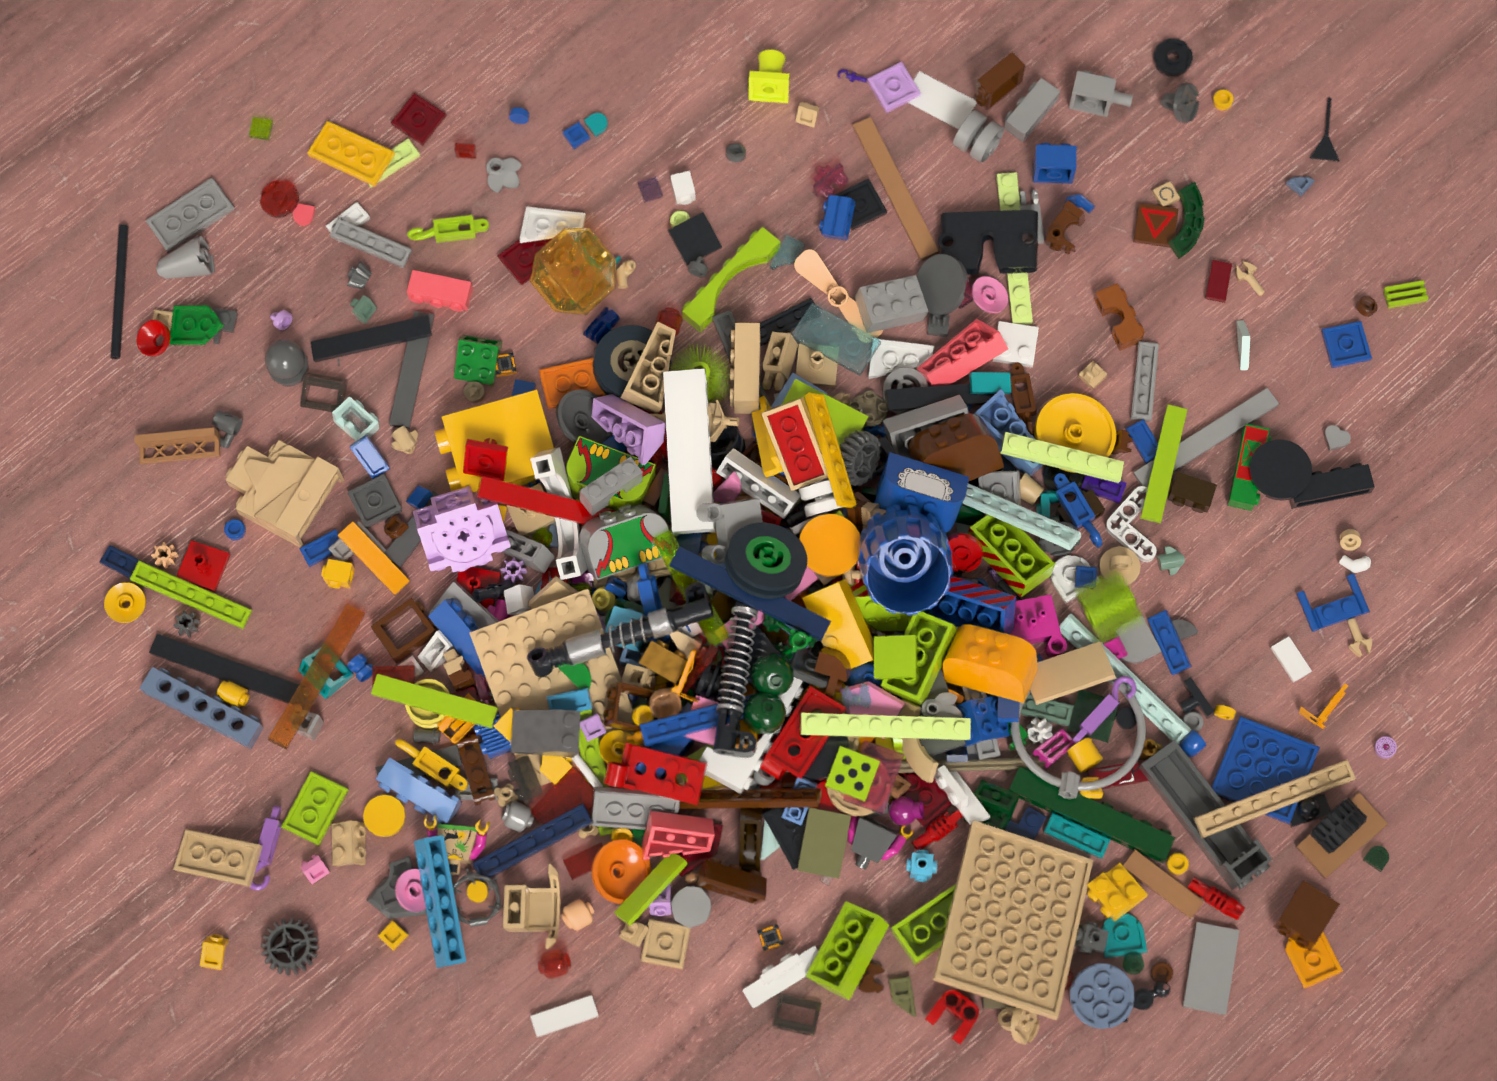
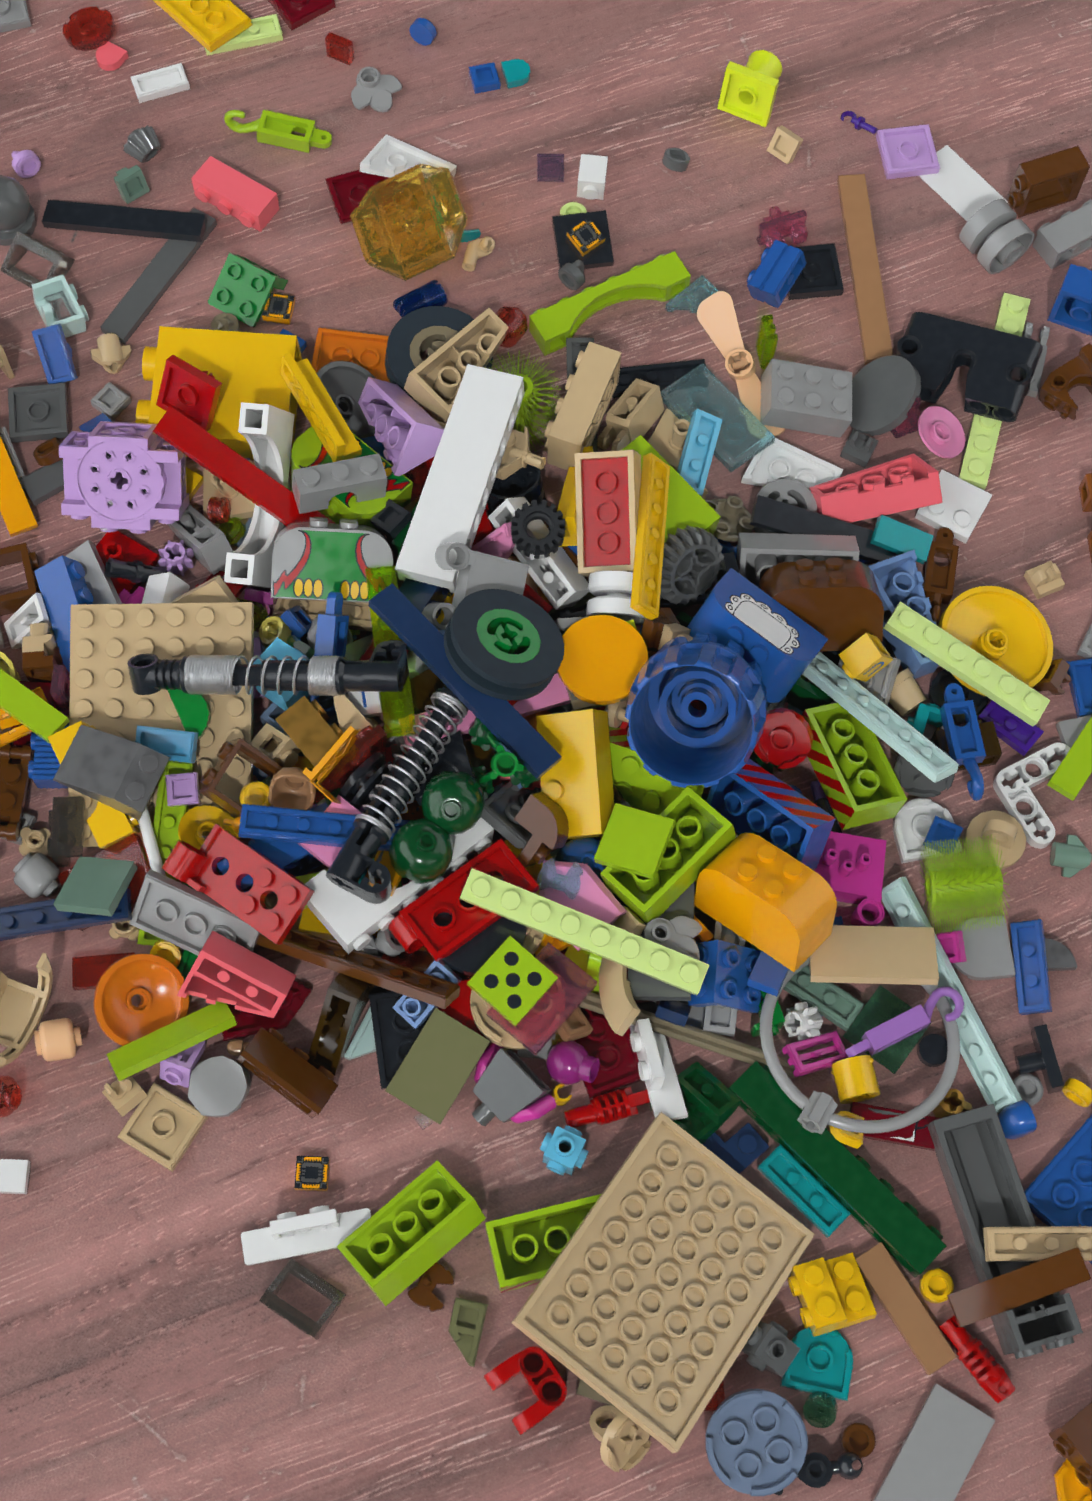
camera: 15 degrees right, 5 degrees down
light grey tile [330,218,412,268] -> none
none -> sand green tile [53,856,137,916]
none -> light grey tile [90,382,132,421]
none -> clear red bush [207,497,231,523]
none -> yellow fence [281,352,362,462]
none -> black tile [370,499,413,539]
none -> black tyre [511,500,565,559]
none -> tile [566,217,605,256]
none -> medium azure plate [677,409,723,496]
none -> clear neon green tile [755,314,778,370]
none -> yellow brick [839,633,893,682]
none -> reddish brown slope [947,1247,1091,1328]

